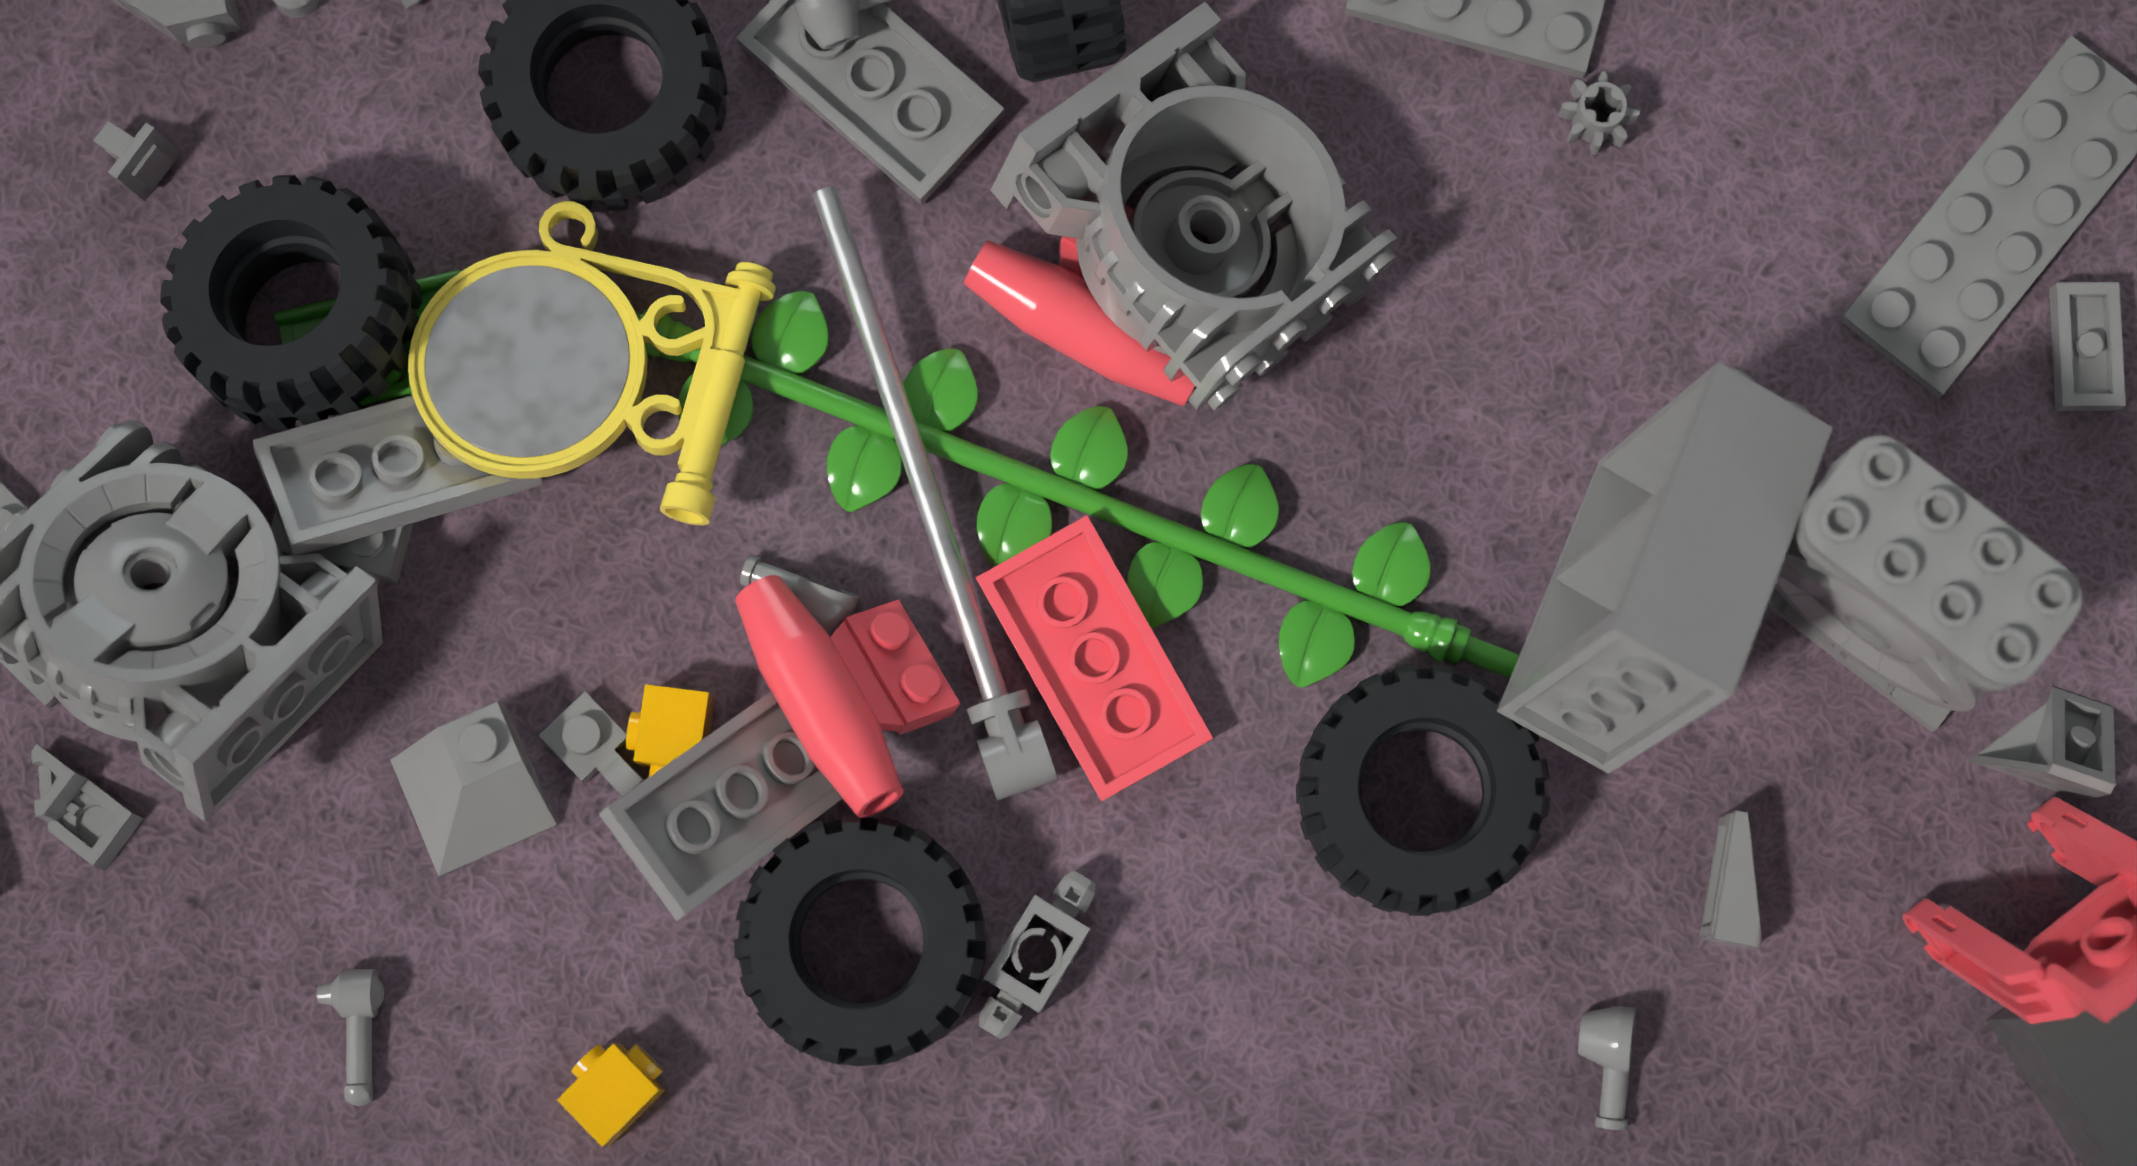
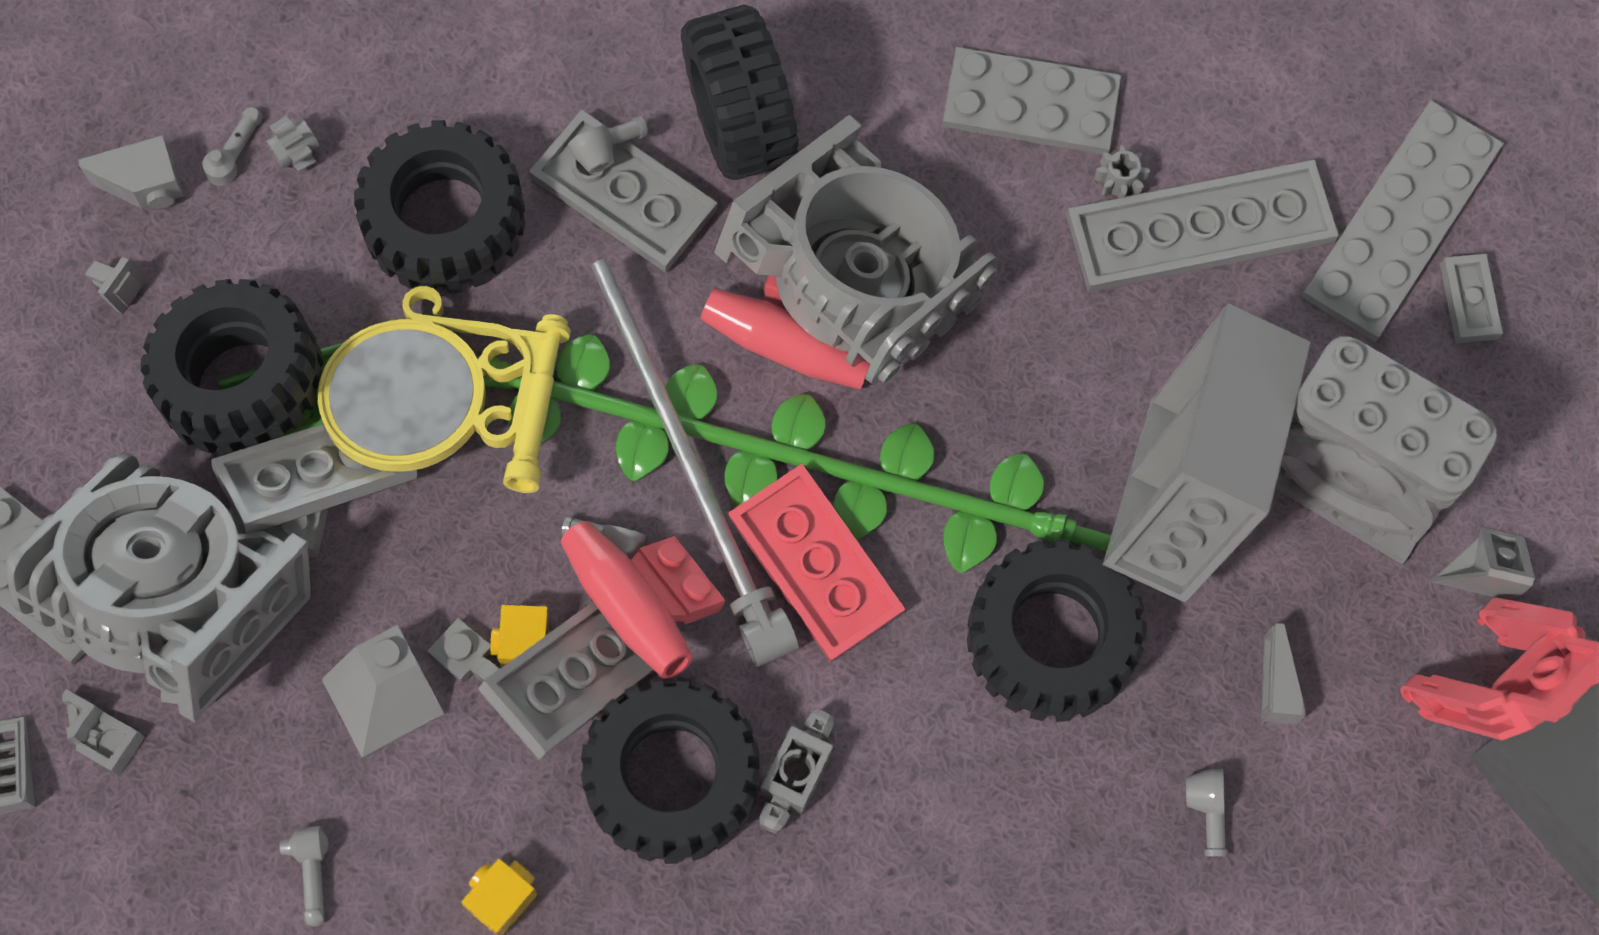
camera: 10 degrees left, 10 degrees down
none -> light grey plate [1066,159,1339,292]

